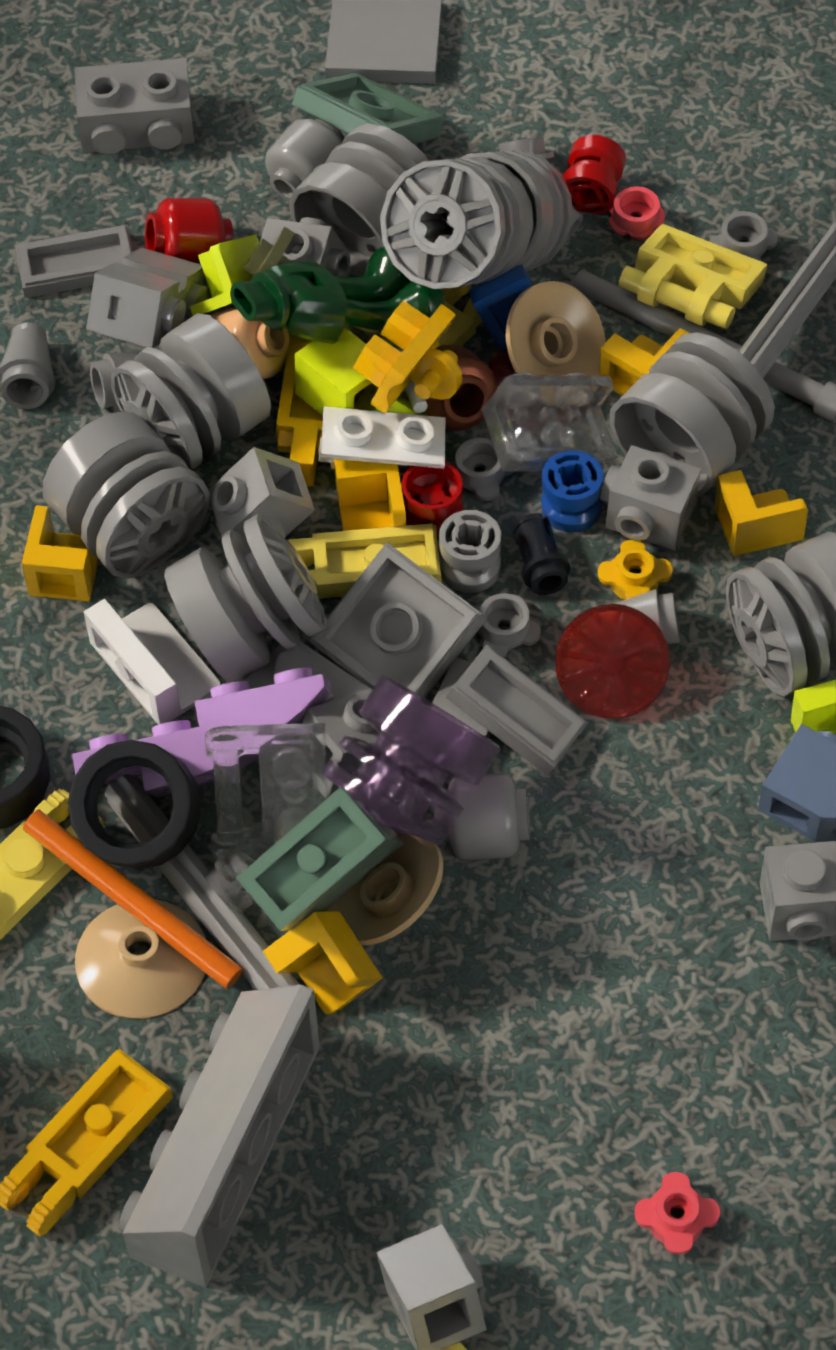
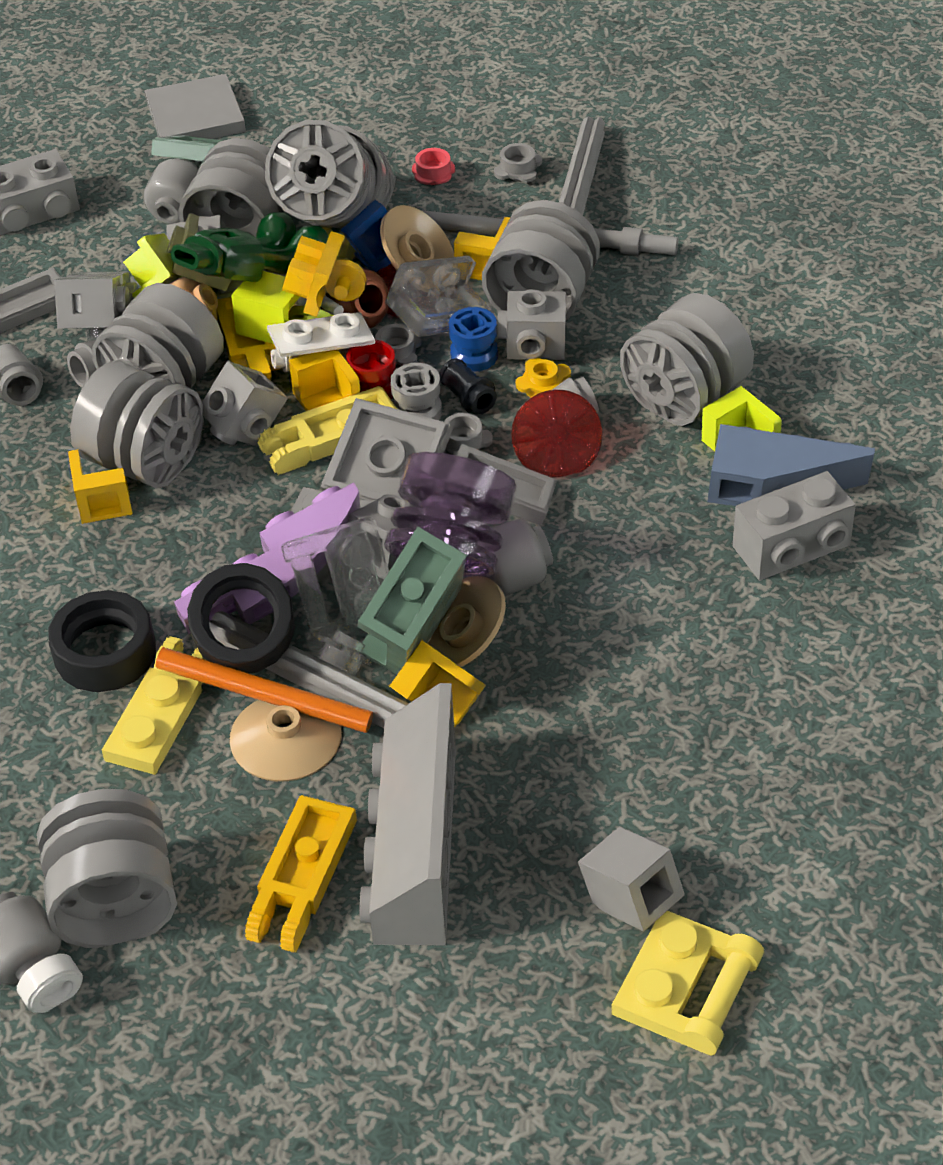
camera: 20 degrees left, 10 degrees down
white panel [83,599,220,725] -> none
red head [145,198,234,264] -> none
light grey wheel [164,514,327,683] -> none
red wheel [563,135,627,215] -> none
light yellow plate [618,223,767,329] -> none
coral plate [634,1172,720,1255] -> none
yellow panel [714,470,808,556] -> none

